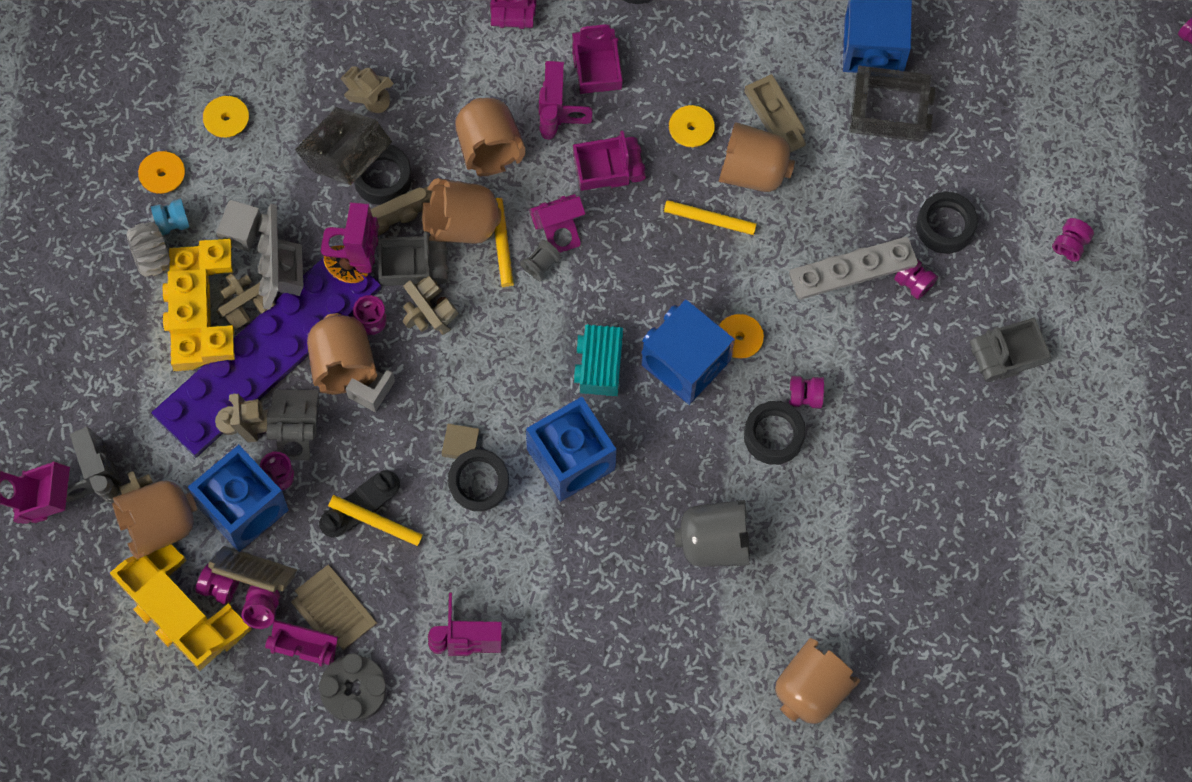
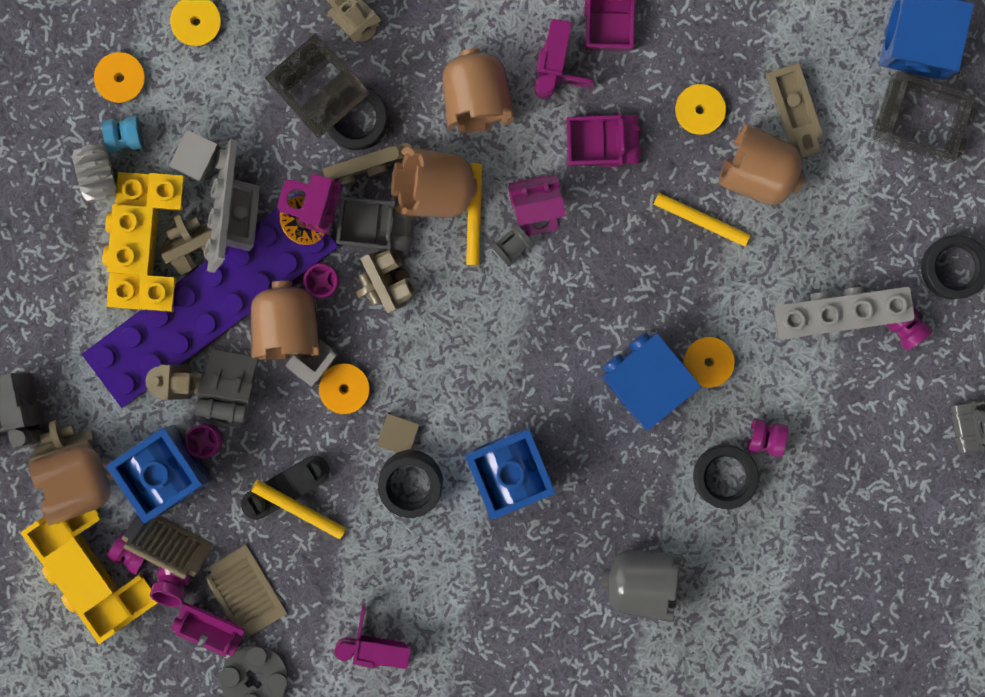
camera: 10 degrees right, 20 degrees up
teal brick [574,324,623,396] -> none
none -> light orange piece [319,364,369,414]

